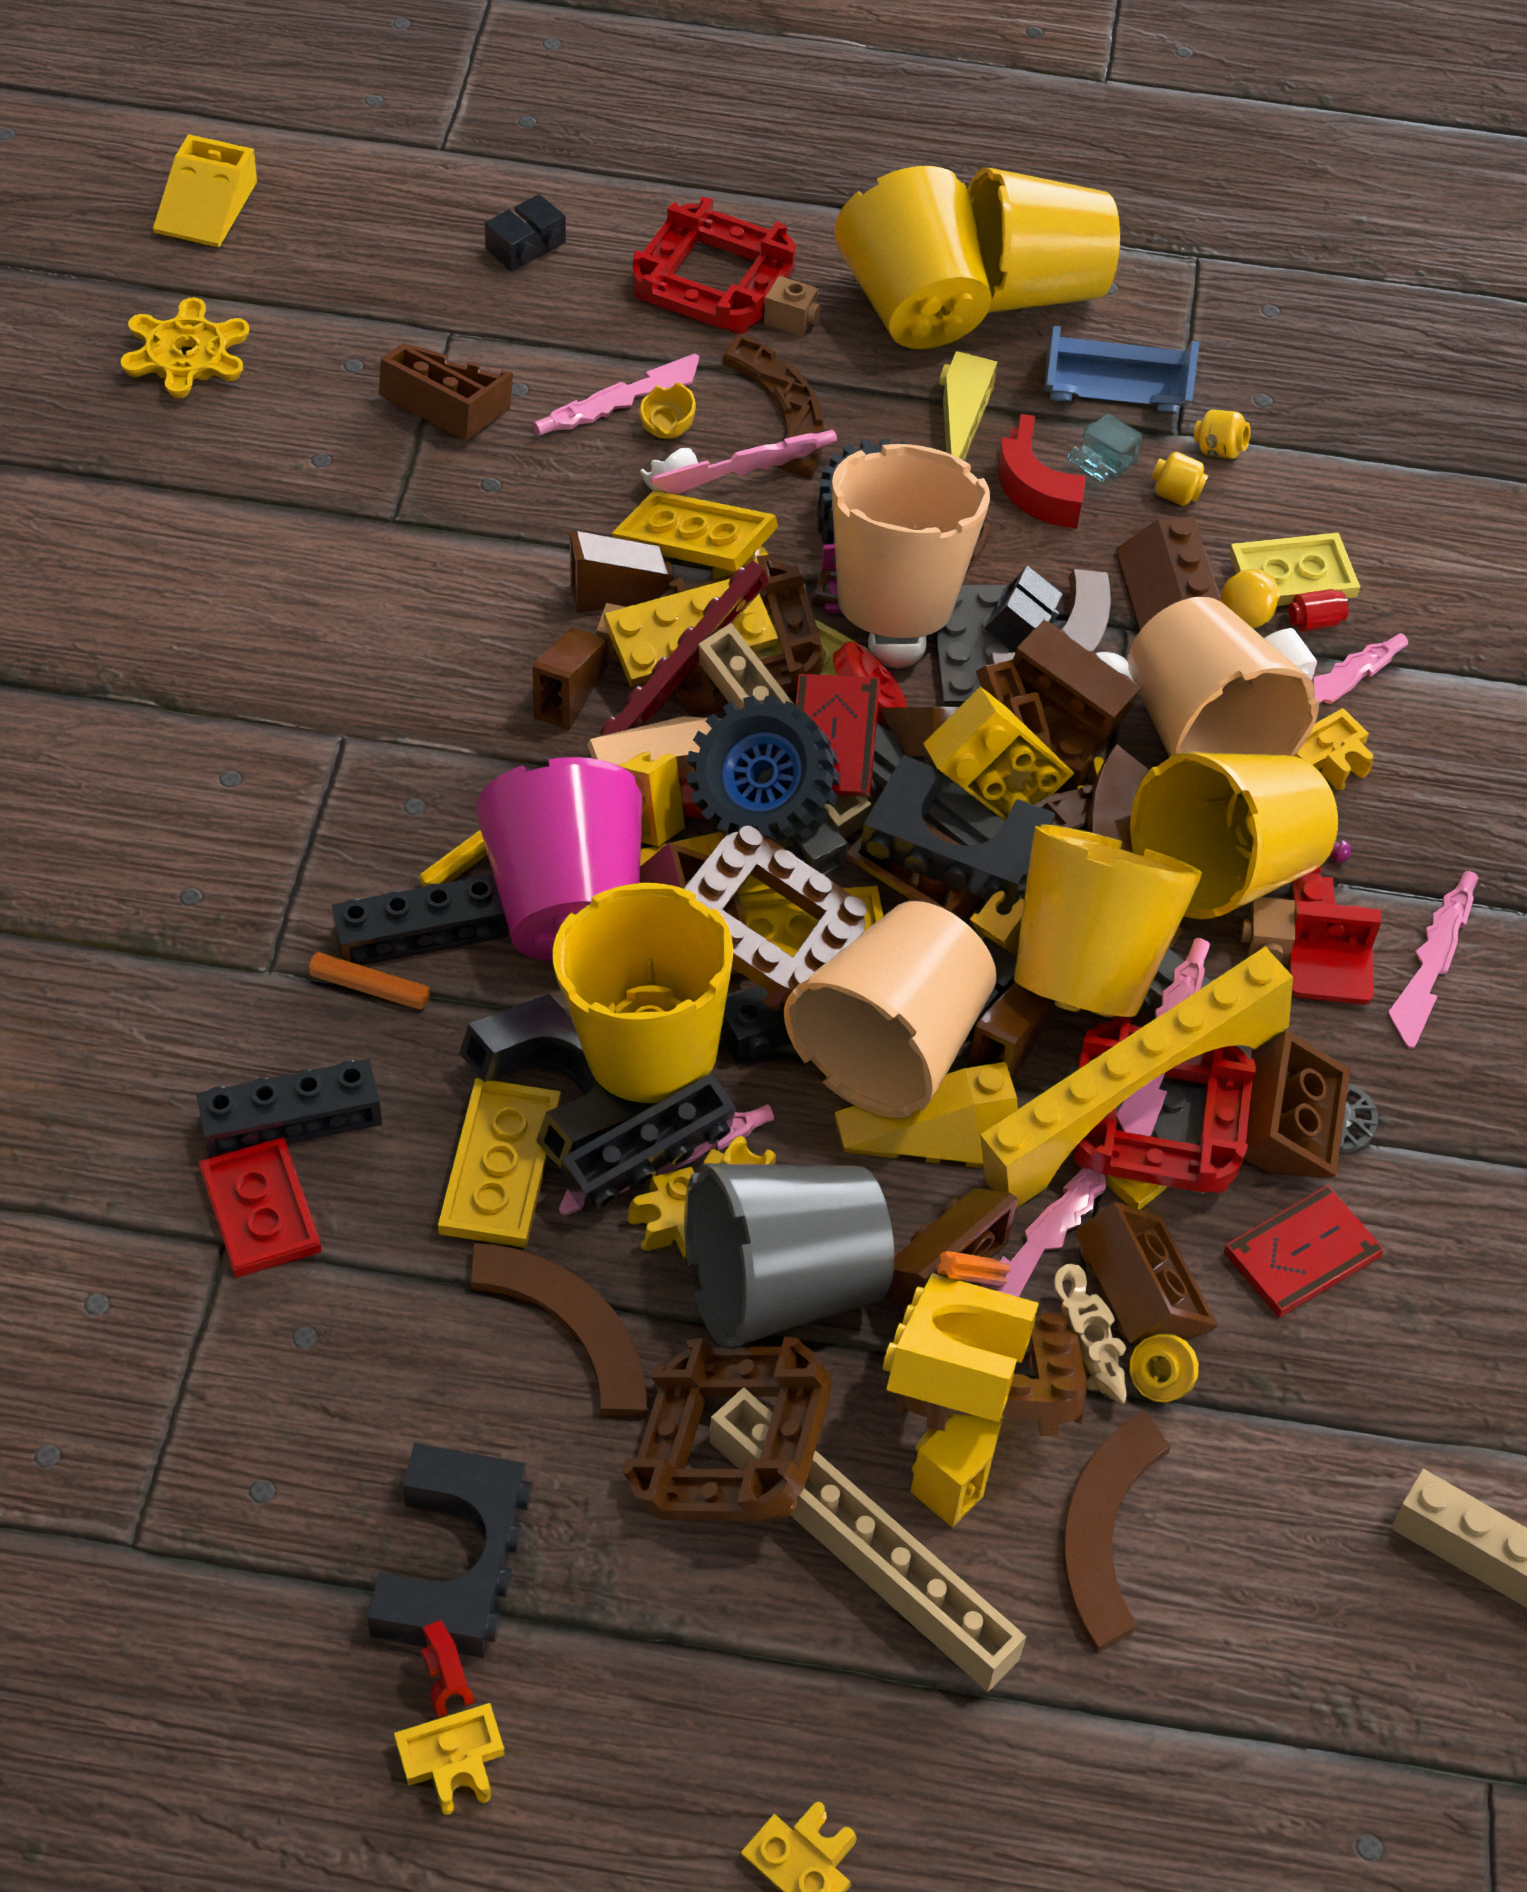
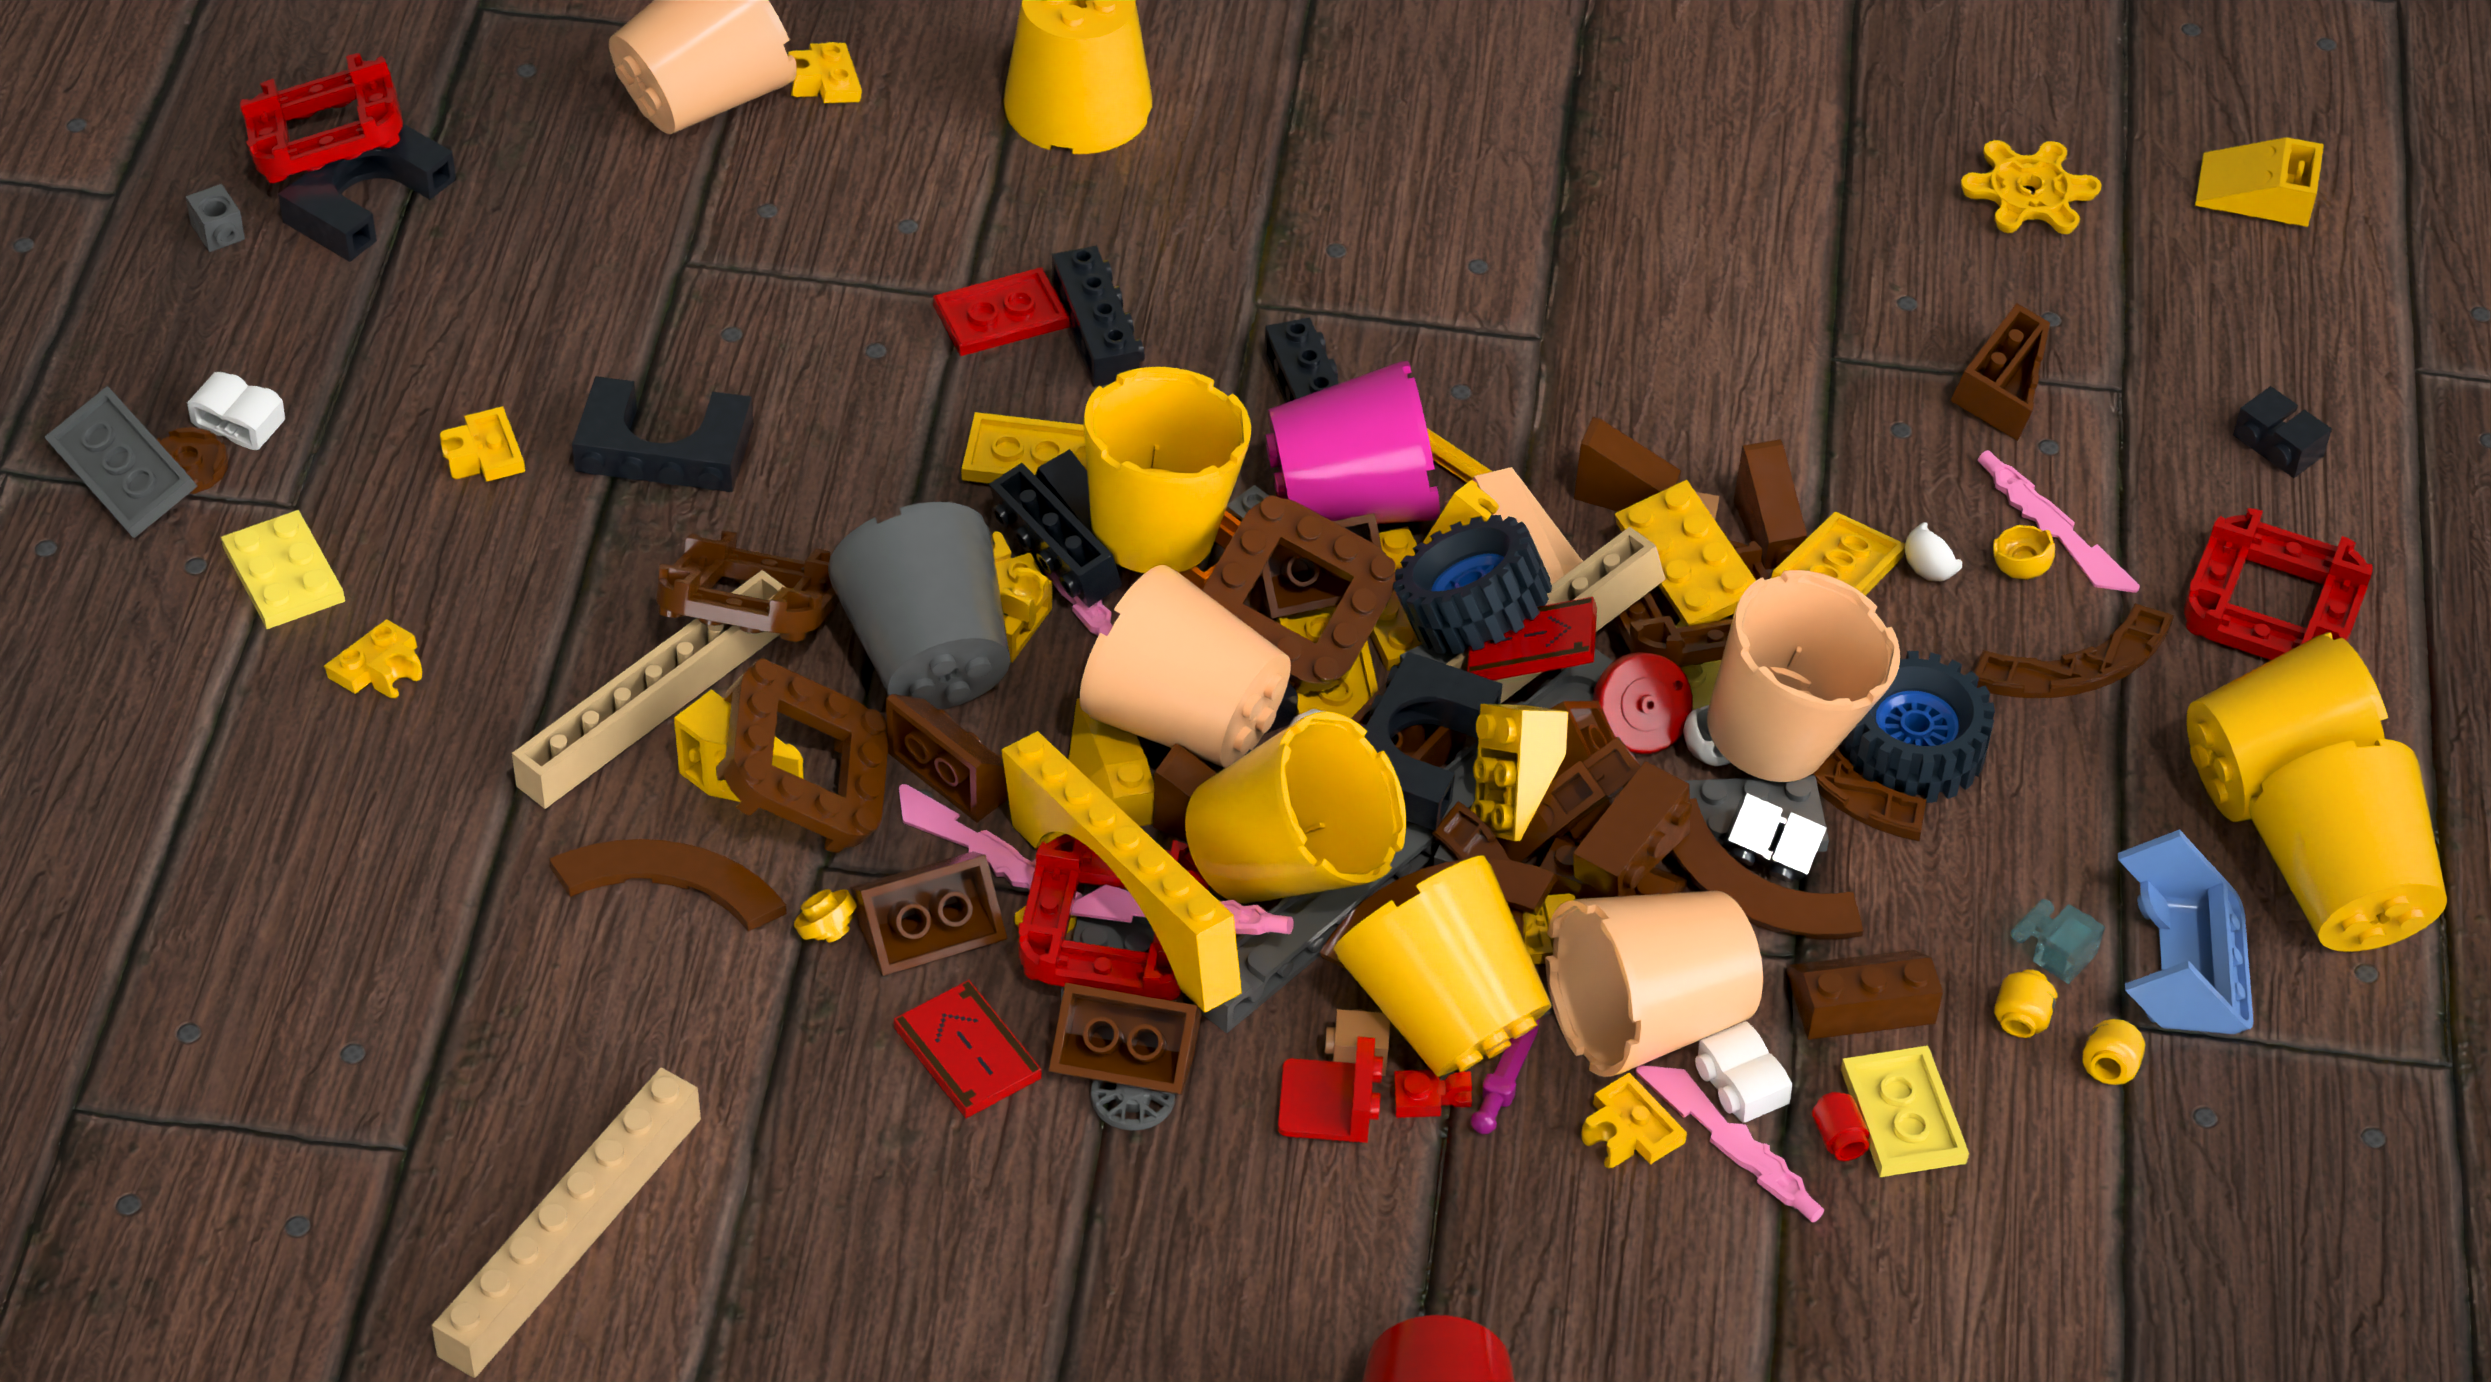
camera: 90 degrees right, 5 degrees down
orange axle [309,952,430,1010] -> none
red plate [421,1620,475,1718] -> none
reddish brown tile [471,1243,647,1417] -> none
dark red plate [600,560,769,736] -> none
bright pink sword [650,429,837,495] -> none
medium nougat brick [764,276,821,337] -> none
yellow arch [883,1273,1039,1422] -> none
orange axle [936,1251,1011,1286] -> none
light yellow slope [939,351,997,461] -> none
red arch [998,414,1086,528] -> none
tan animal [1053,1264,1127,1404] -> none
yellow hair [1220,569,1280,629] -> none
bright pink sword [1388,871,1478,1049] -> none

